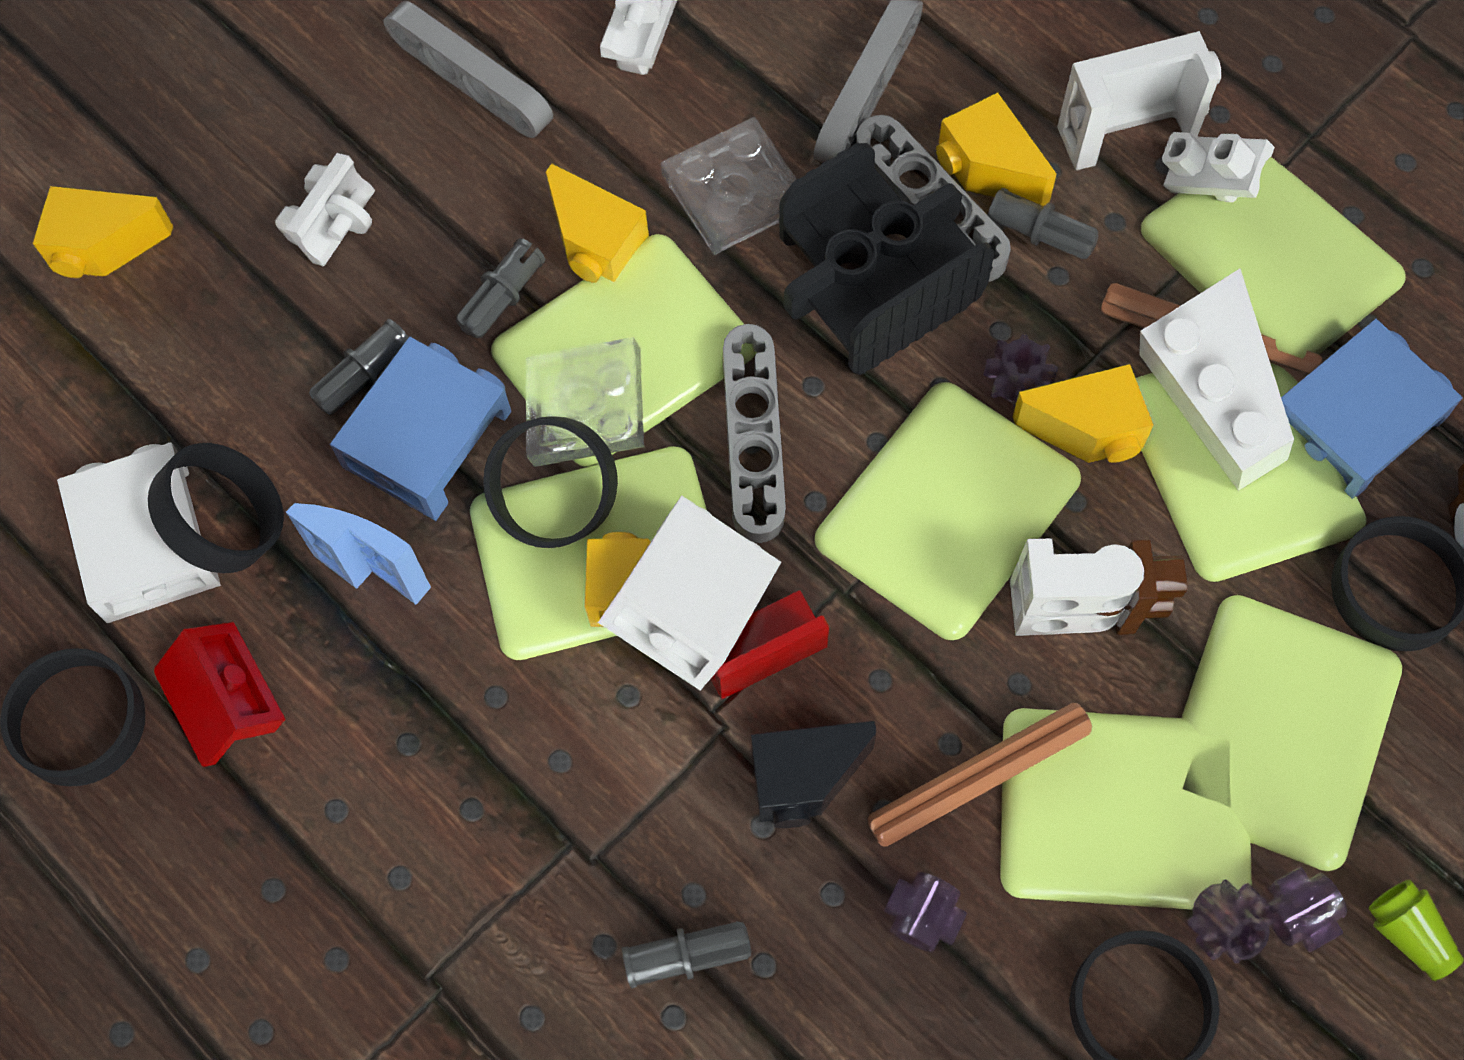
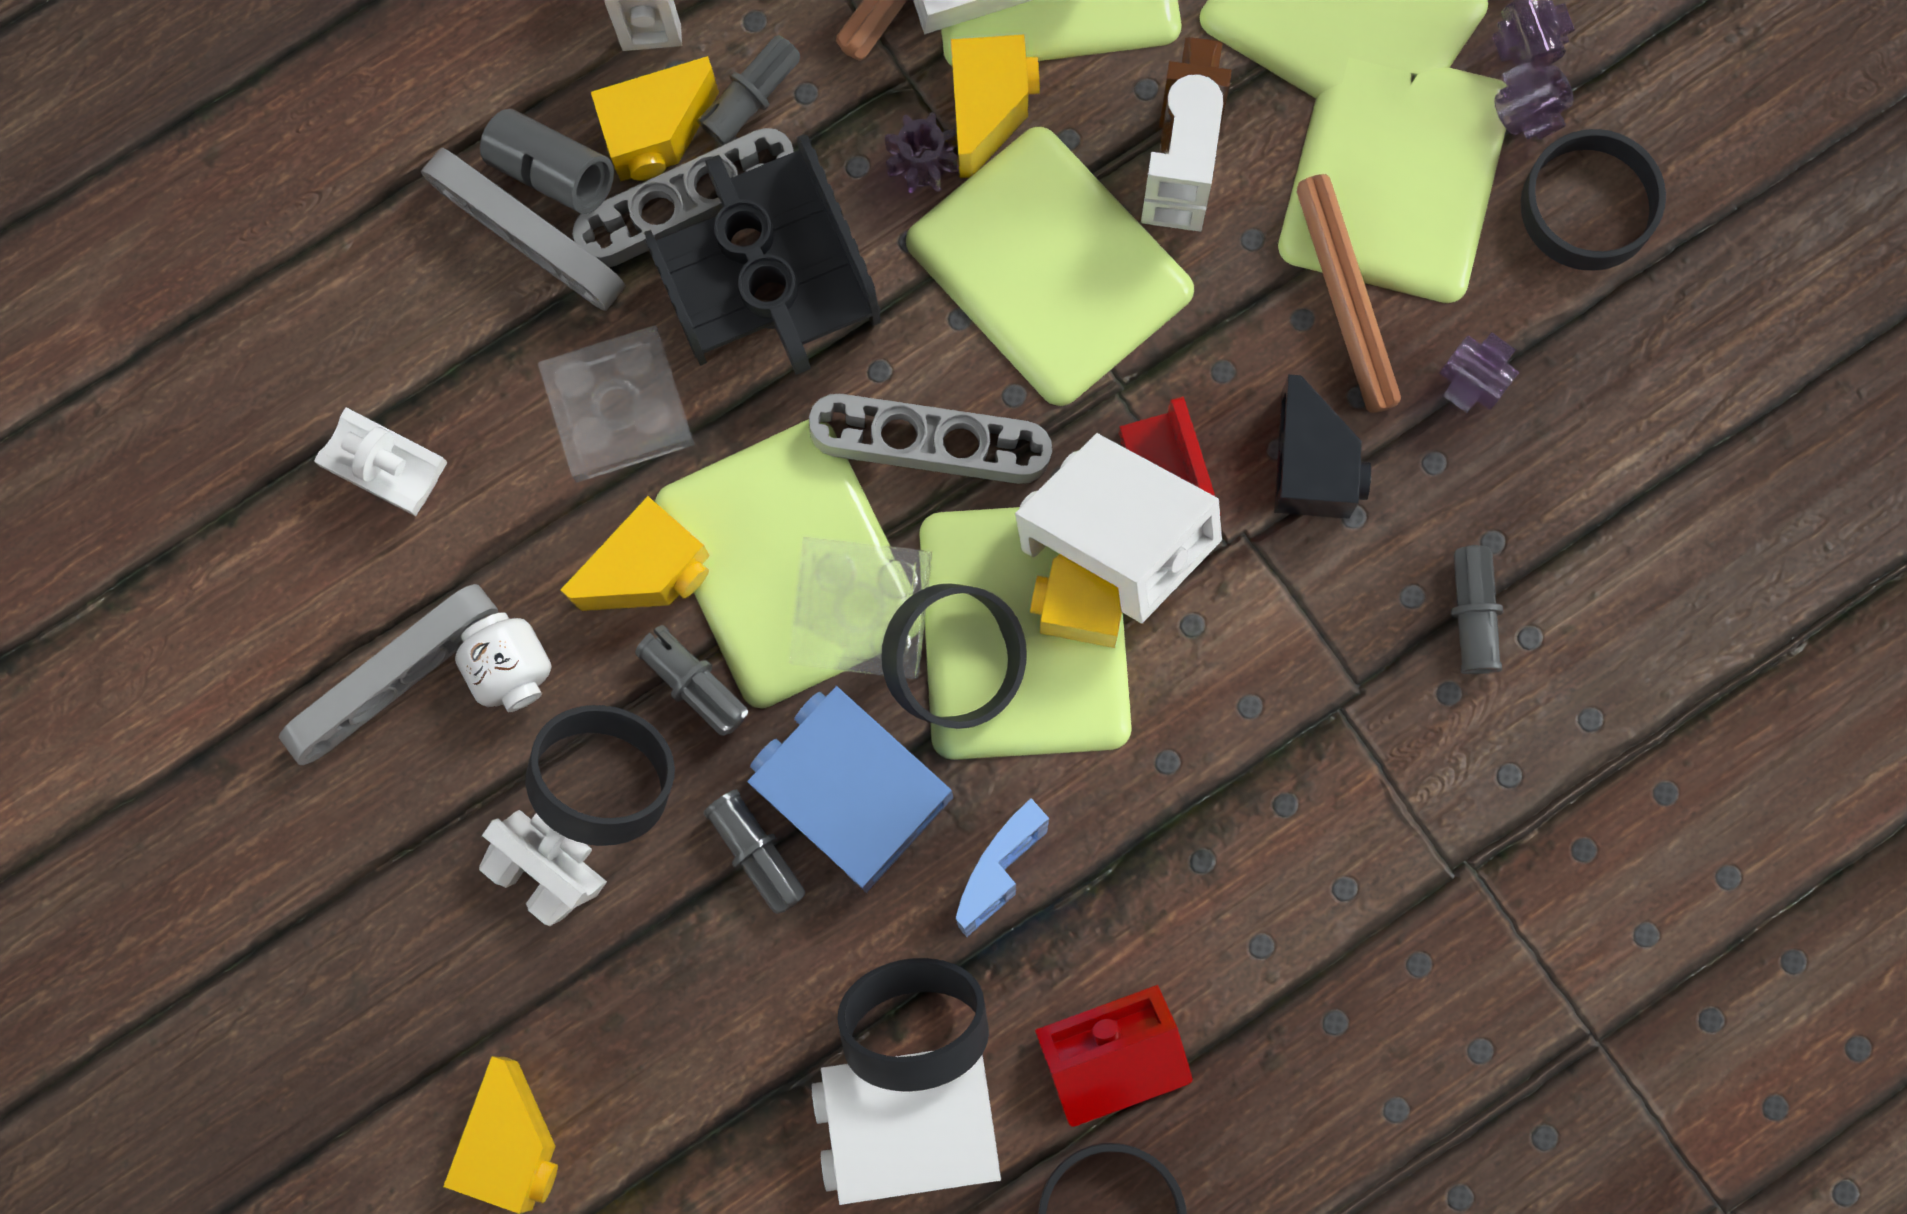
camera: 75 degrees left, 10 degrees up
none -> white head [455,613,552,712]
none -> dark grey pin [480,109,614,214]
none -> black tyre [526,705,675,846]

